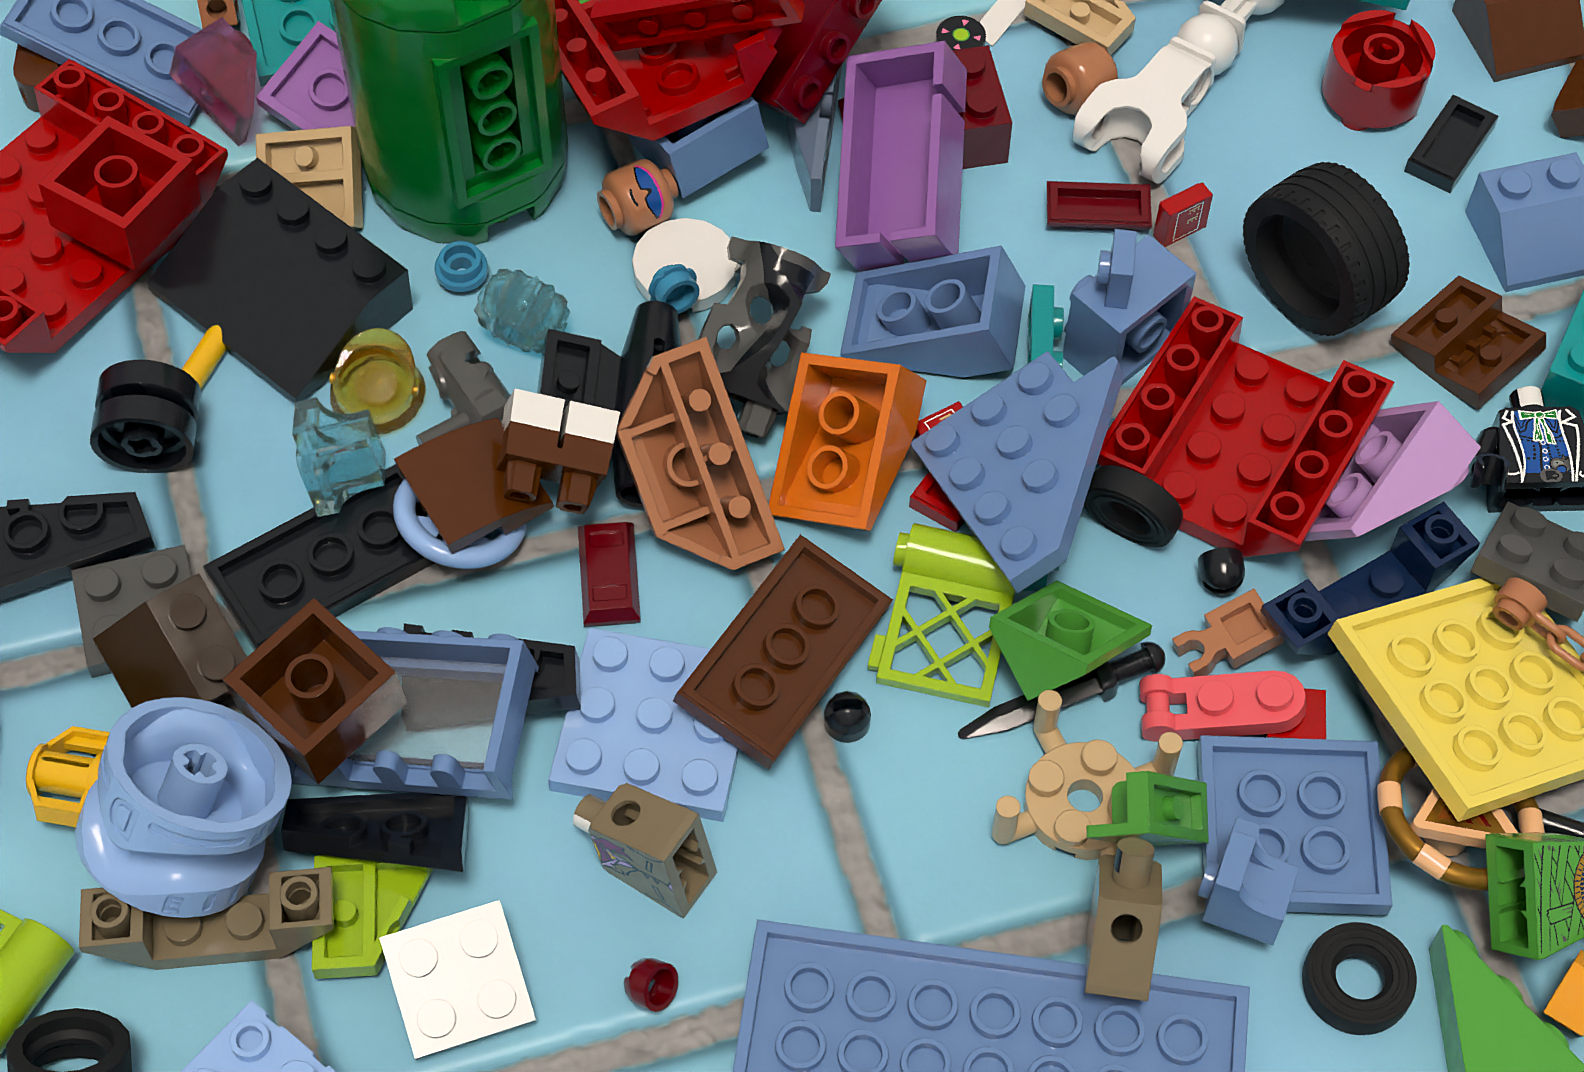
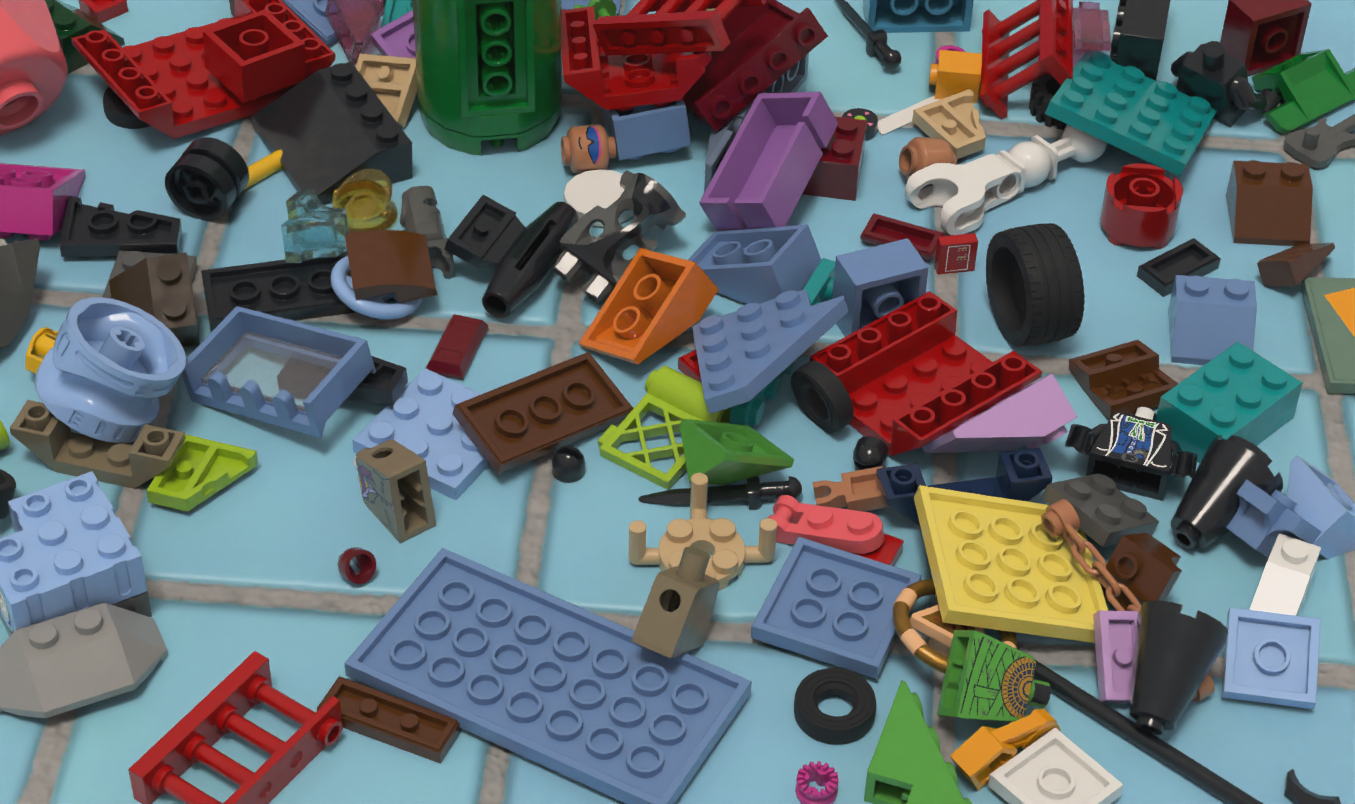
camera: 20 degrees right, 15 degrees down
reddish brown brick [223,598,408,785] -> none
black wing [281,792,469,872] -> none
white plate [379,900,536,1060] -> none
dark azure plate [434,241,488,292] -> none
clear light blue gear [474,269,570,353] -> none
reddish brown hips [496,388,620,514] -> none
nougat wedge [616,337,785,570] -> none
dark azure plate [648,264,700,314] -> none
bright green panel [1086,771,1209,847] -> none
medium blue plate [1096,229,1137,309] -> none
medium blue brick [1197,816,1300,945] -> none

